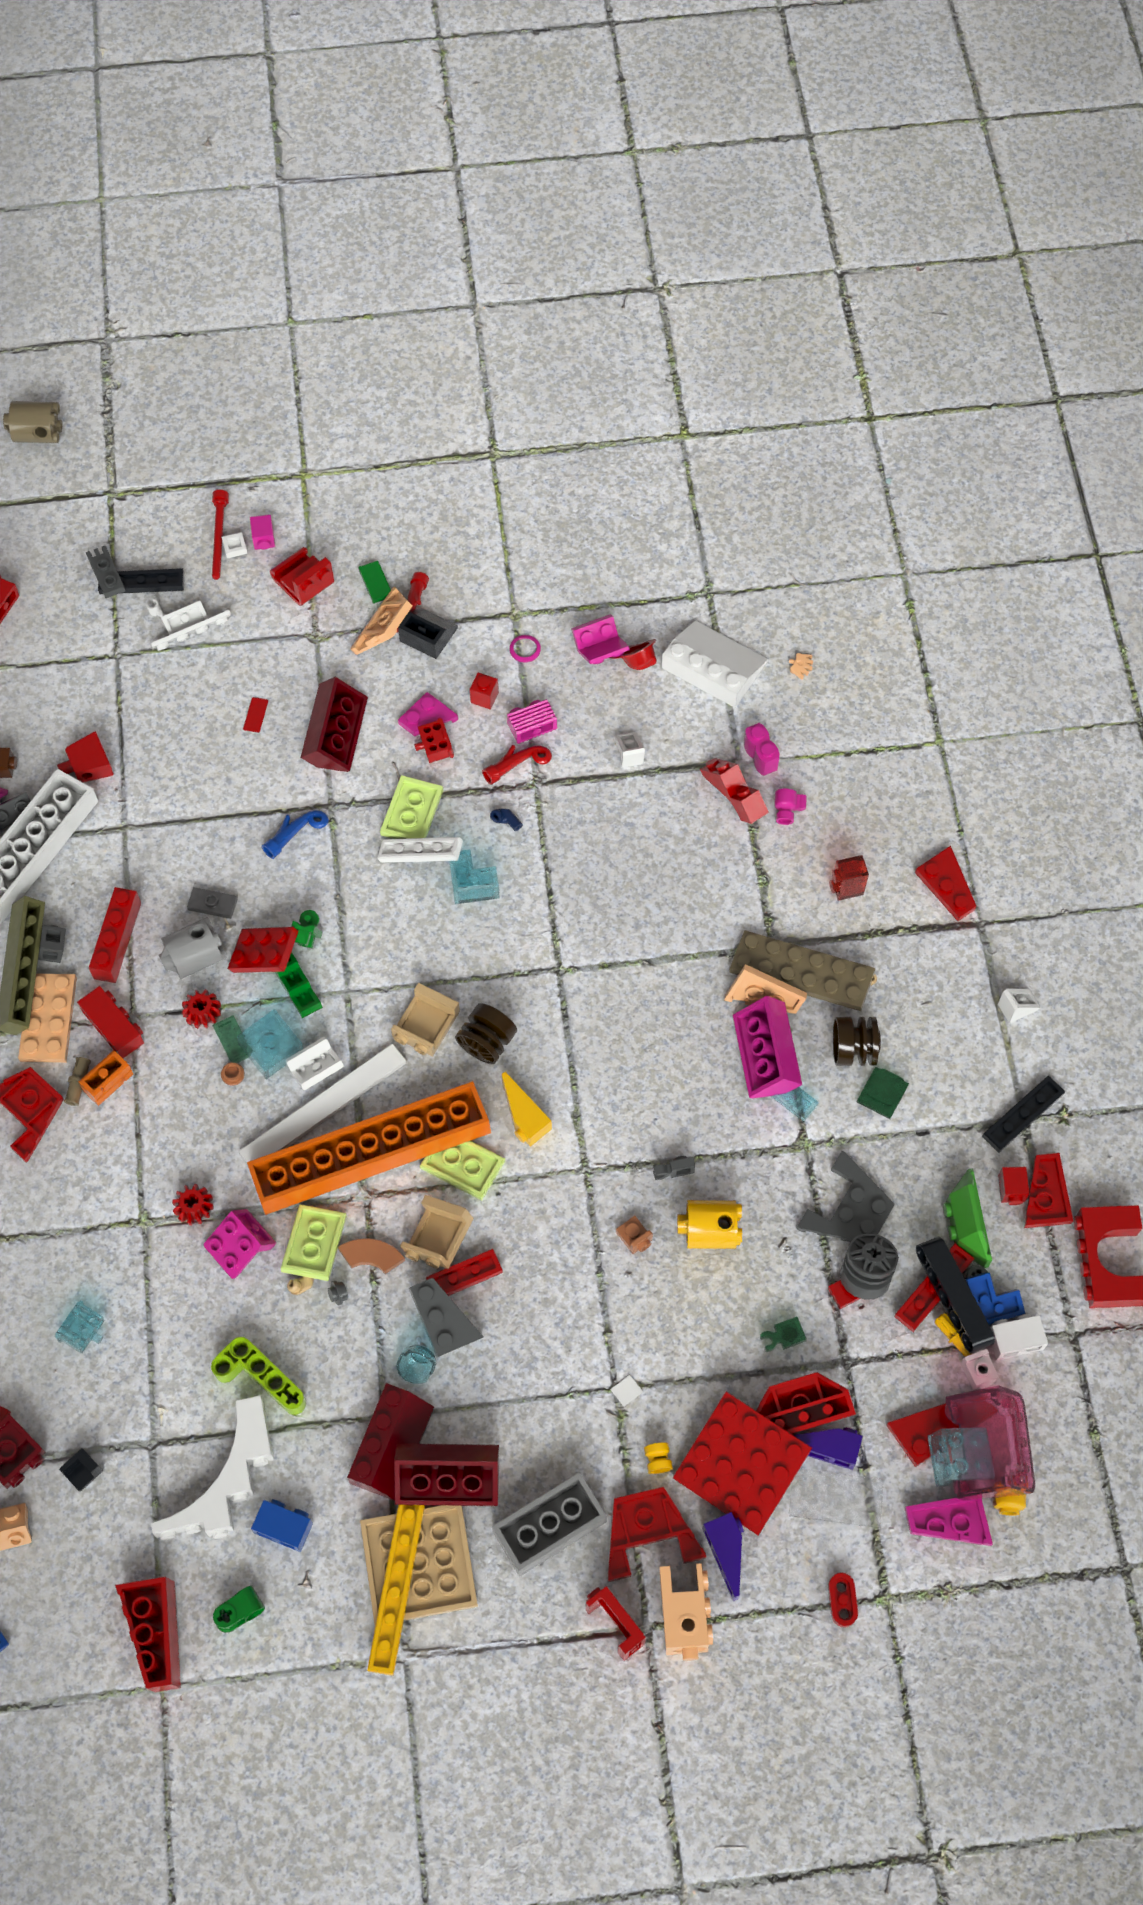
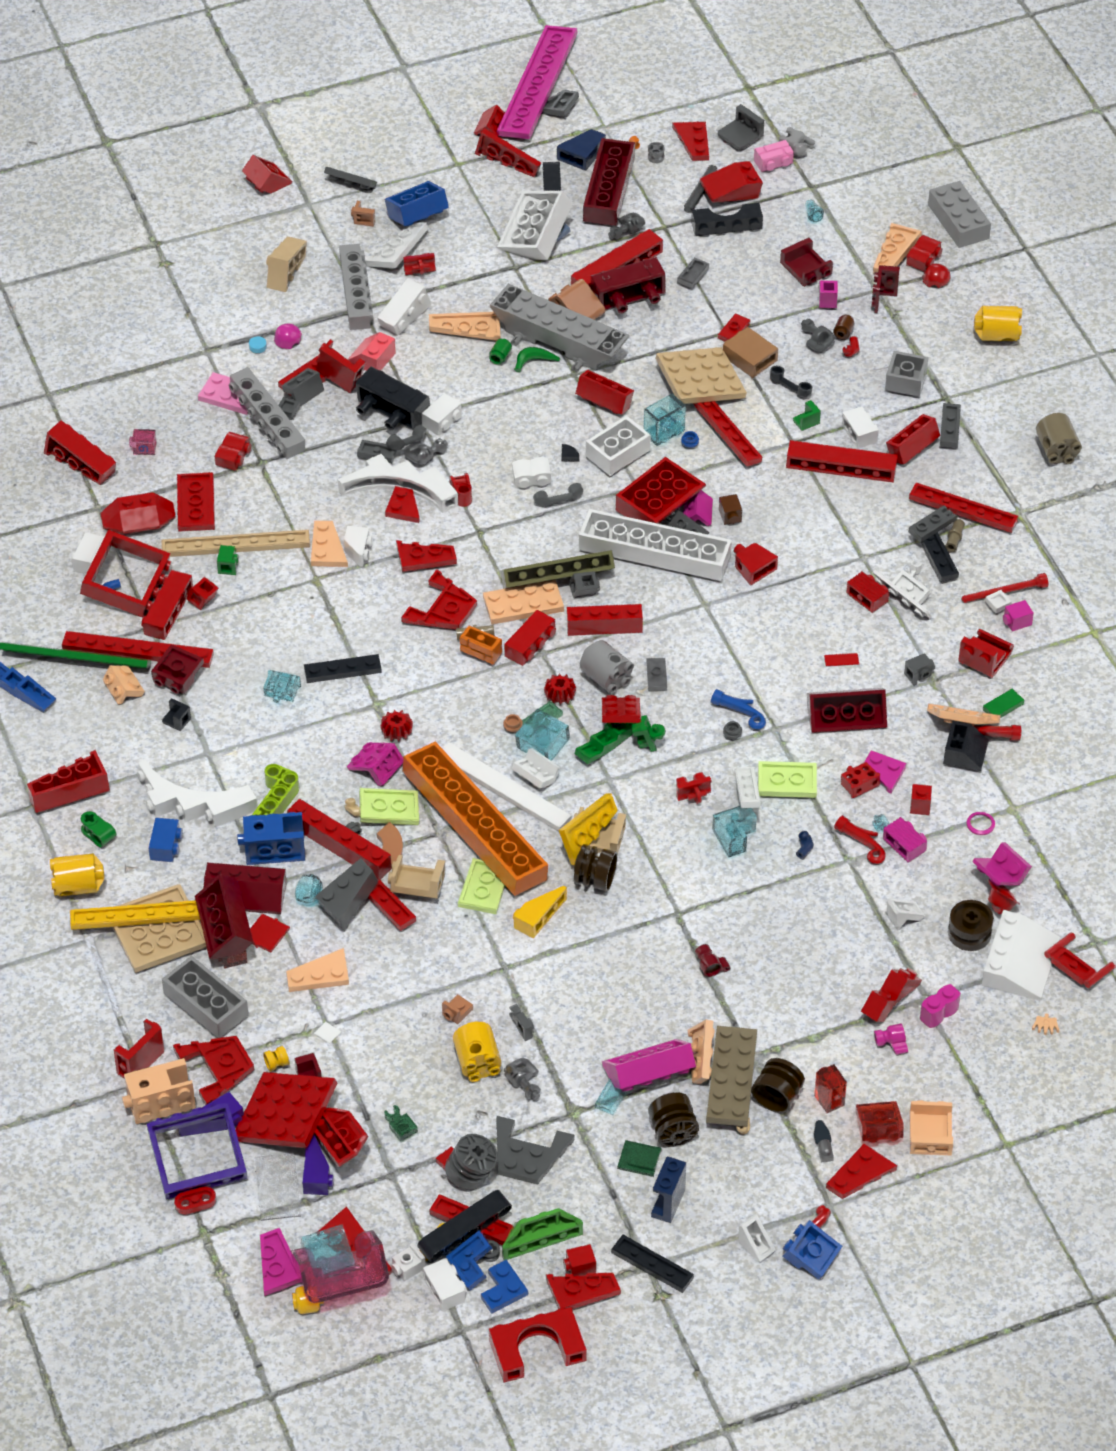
camera: 75 degrees right, 15 degrees down
none -> yellow cylinder [50,853,105,897]
none -> dark purple window [147,1103,247,1200]
none -> blue torso [237,812,305,865]
none -> red piece [250,913,290,953]
none -> light nougat wing [286,948,349,992]
none -> red brick [287,798,392,881]
none -> dark red panel [294,1053,322,1077]
none -> black plate [304,654,382,683]
none -> blue plate [481,1260,528,1314]
none -> flat silver piece [504,1058,541,1100]
none -> yellow wing [558,793,618,865]
none -> dark blue panel [651,1156,687,1223]
none -> red hips [676,772,712,804]
none -> dark red piece [695,944,731,977]
none -> dark grey plate [723,721,742,739]
none -> dark brown wheel [751,1058,805,1113]
none -> blue plate [782,1220,843,1279]
none -> red arm [812,1205,831,1228]
none -> piece [814,1120,834,1163]
none -> red brick [846,571,889,613]
none -> clear red plate [856,1101,904,1143]
none -> clear light blue plate [872,814,890,832]
none -> dark grey brick [904,653,935,686]
none -> red plate [909,482,1018,533]
none -> light nougat panel [910,1100,953,1156]
none -> dark tan pin [945,519,965,552]
none -> dark brown wheel [948,900,994,951]
none -> red plate [1044,932,1116,988]

